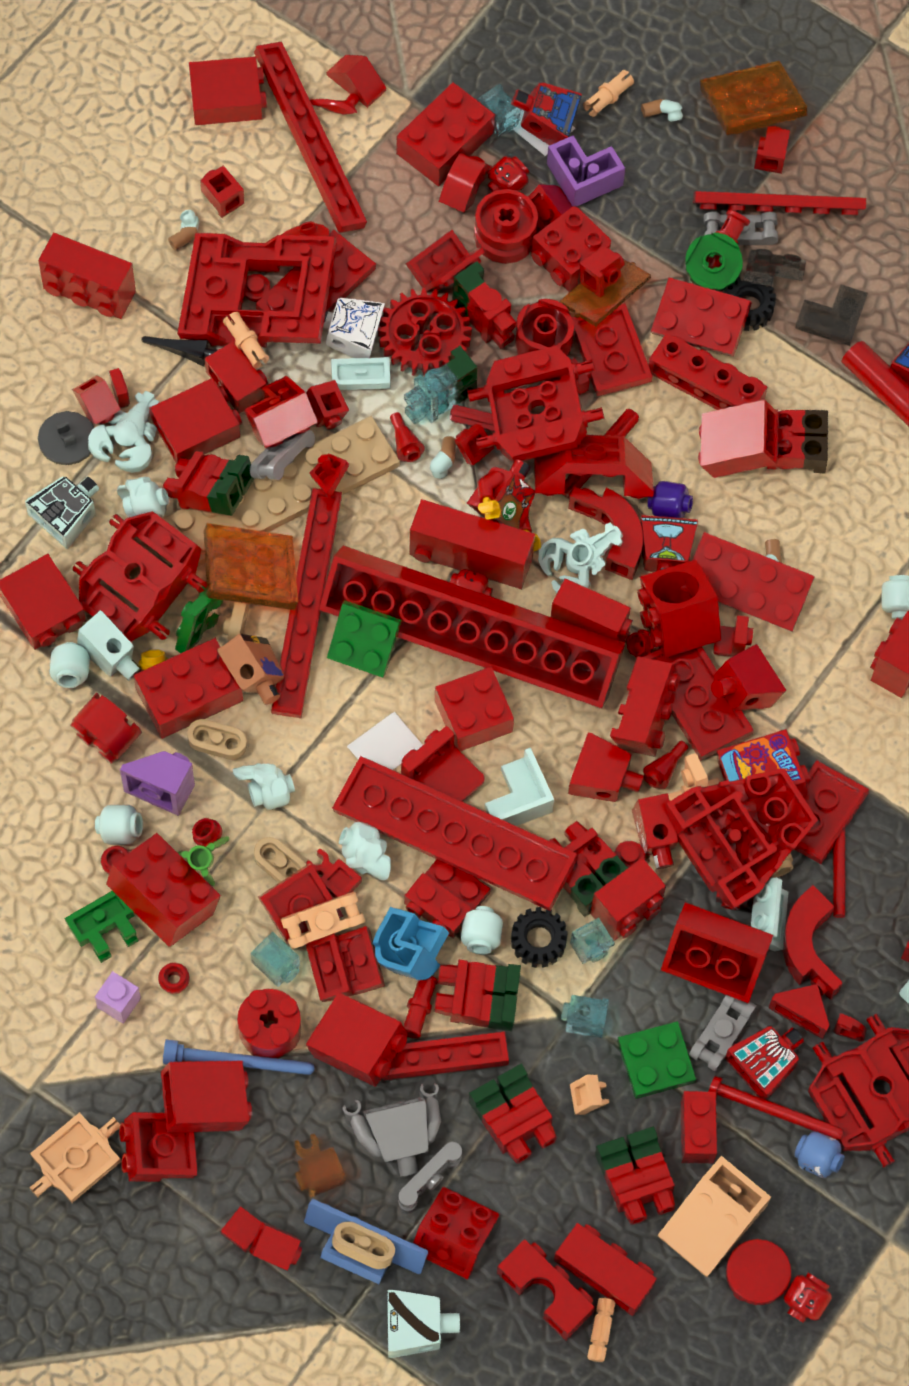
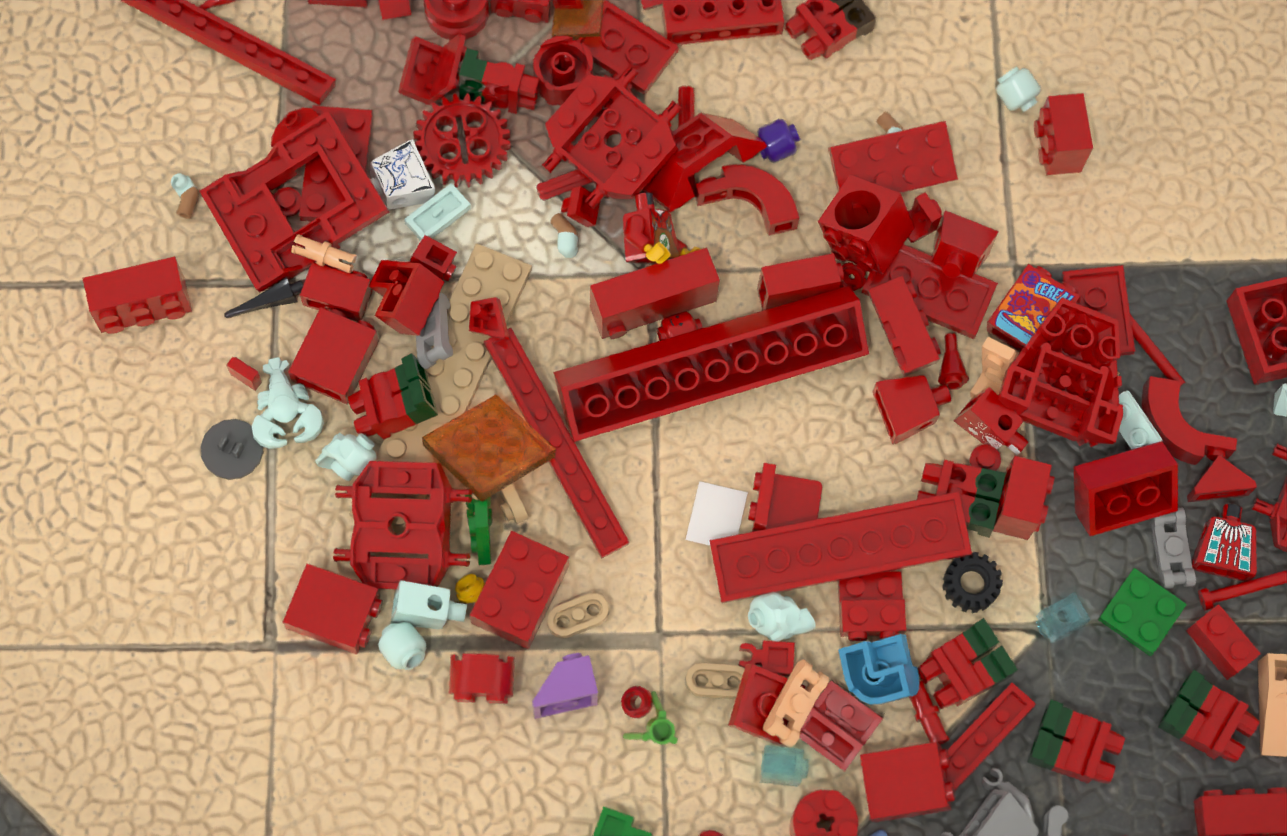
camera: 40 degrees left, 5 degrees up
torso [25,476,99,549] -> none
brick [72,375,121,424] -> none
light aqua head [95,805,143,845] -> none
red plate [101,846,129,874] -> none
red brick [106,833,221,947] -> none
red brick [189,56,267,125] -> none
red brick [200,165,244,218] -> none
nougat torso [217,634,284,705] -> none
light aqua head [232,763,295,810] -> none
green plate [327,600,402,678] -> none
red cone [390,412,425,462] -> none
clear light blue hips [404,346,477,424] -> none
red brick [434,667,514,751] -> none
light aqua head [461,906,503,955] -> none
light aqua panel [485,748,554,826] -> none
light aqua animal [538,522,623,593] -> none
clear light blue brick [570,917,615,964] -> none
light nougat tile [570,1075,609,1115] -> none
red torso [640,515,698,572] -> none
brick [698,399,778,478] -> none
red tile [834,1013,867,1042] -> none

